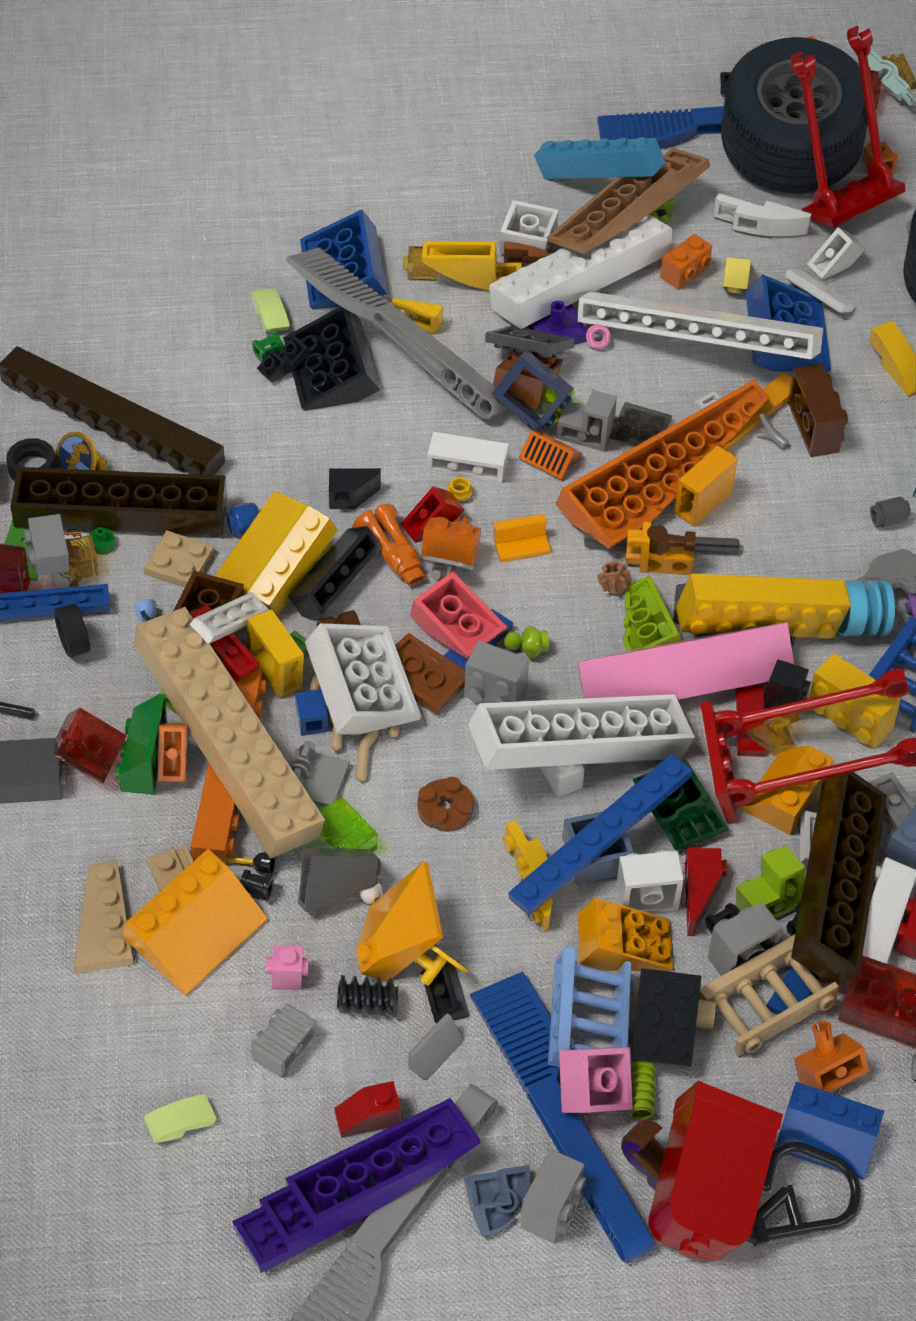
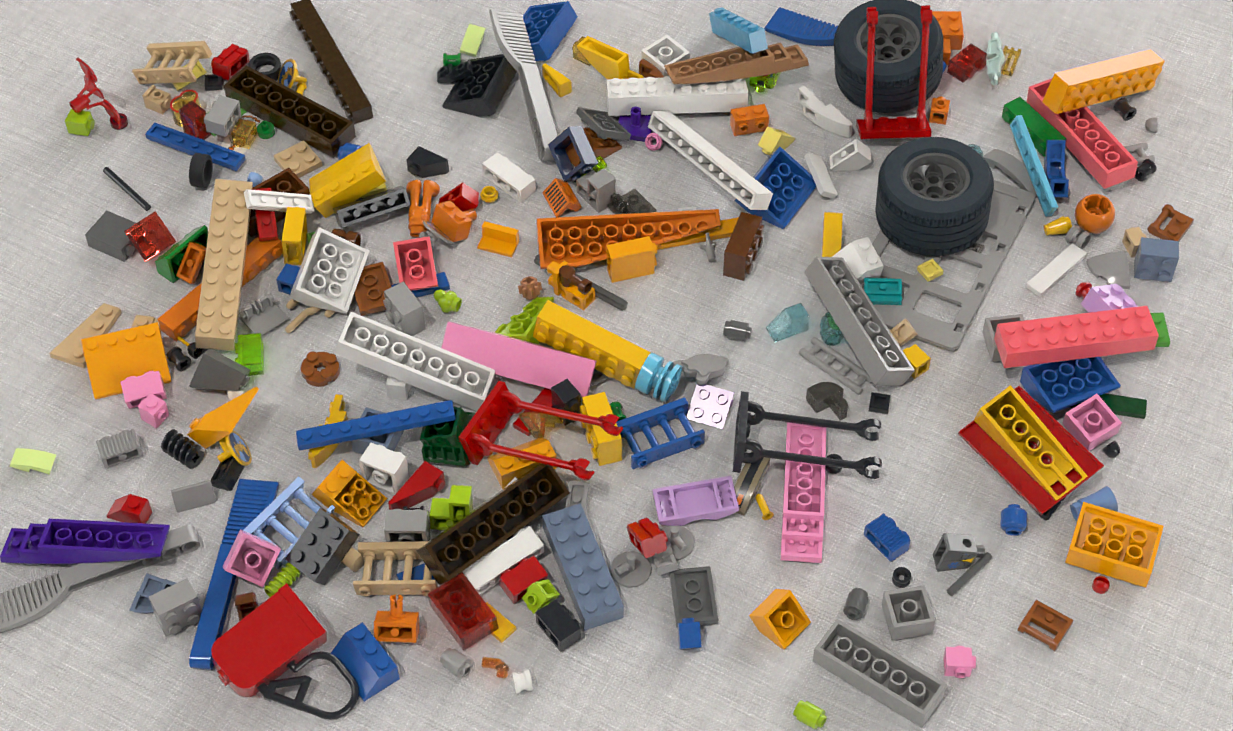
camera: 35 degrees right, 0 degrees up
none -> bright pink brick [120,371,167,409]

